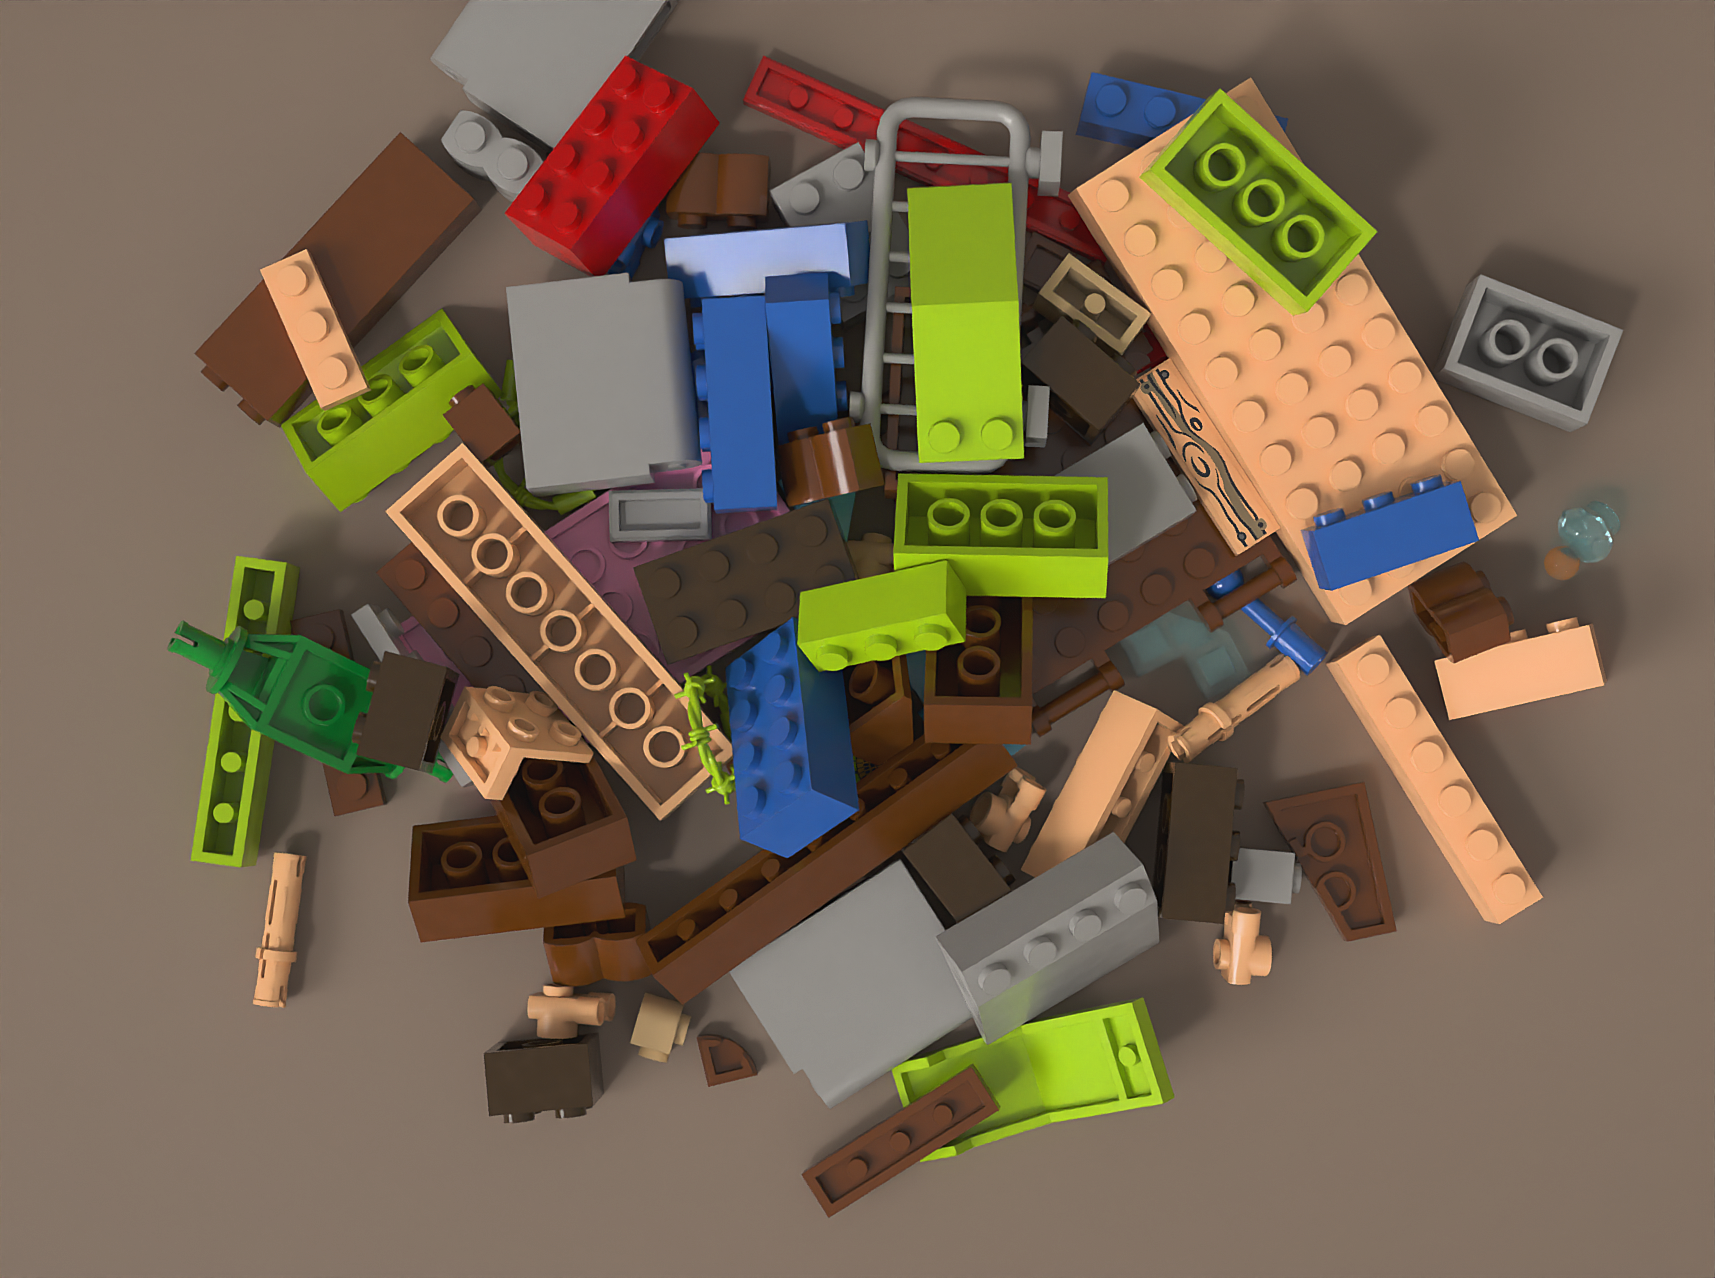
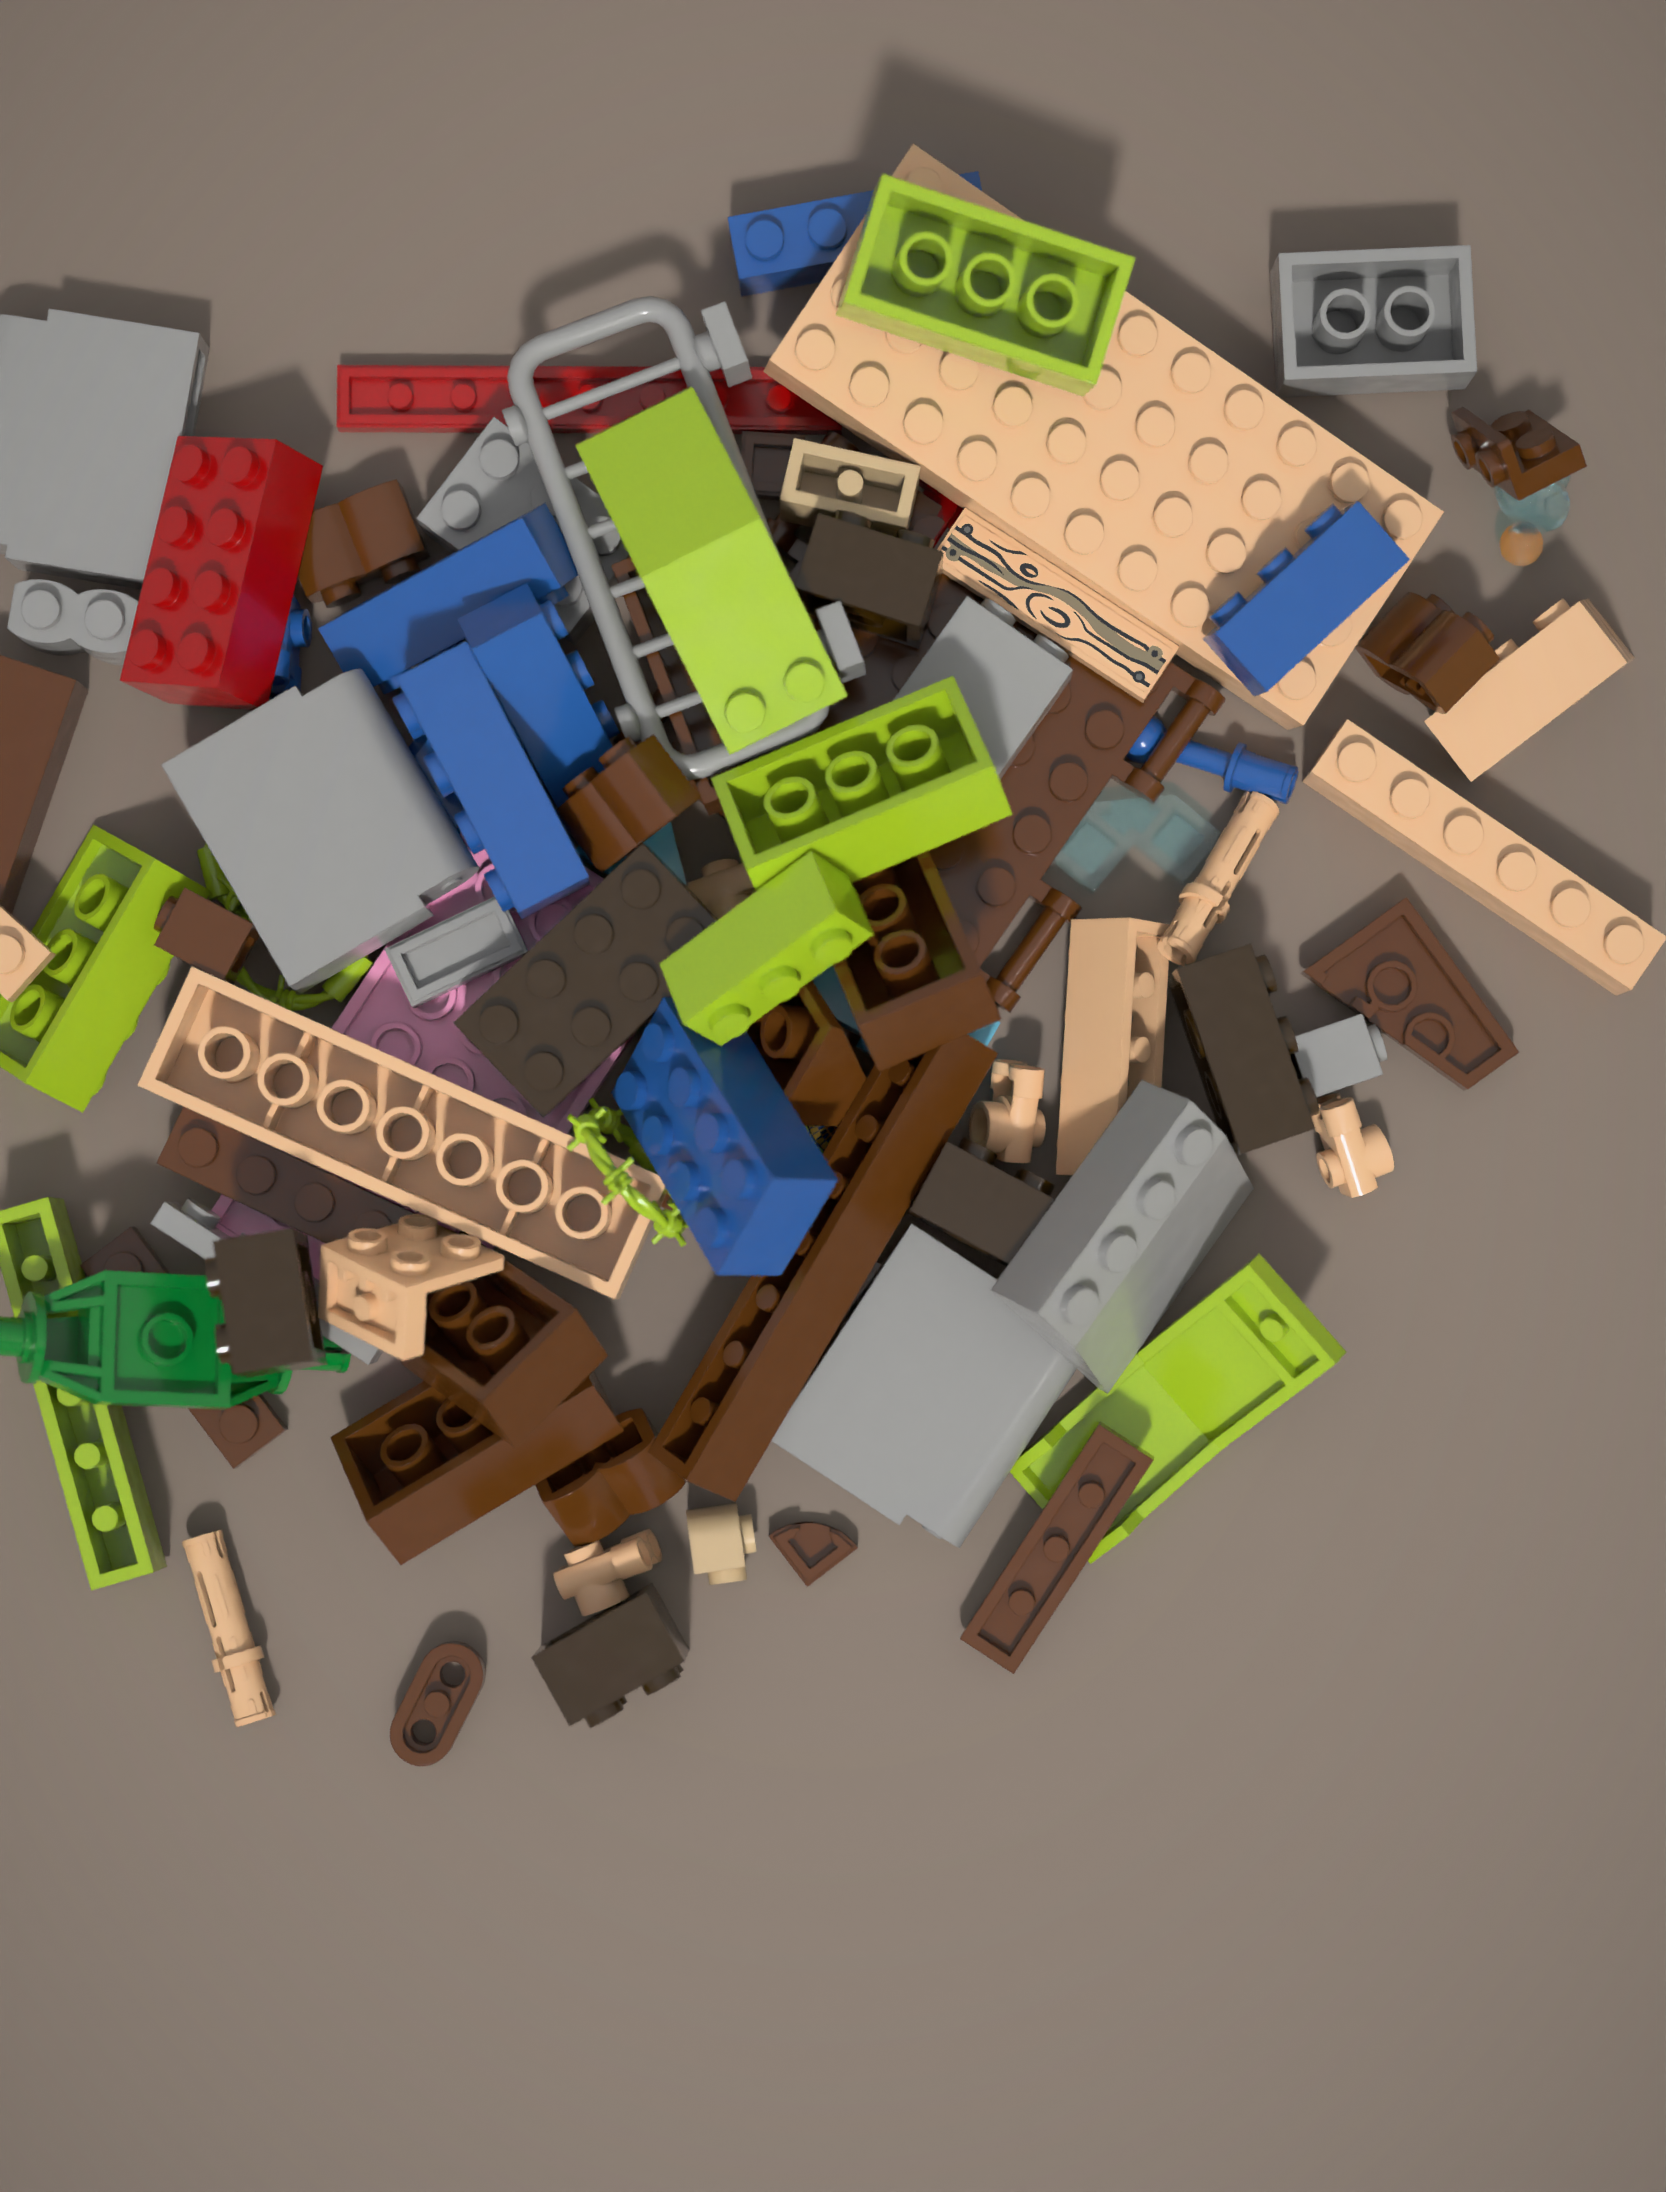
camera: 25 degrees left, 0 degrees up
none -> reddish brown plate [390,1641,486,1766]
none -> reddish brown bracket [1451,407,1587,501]

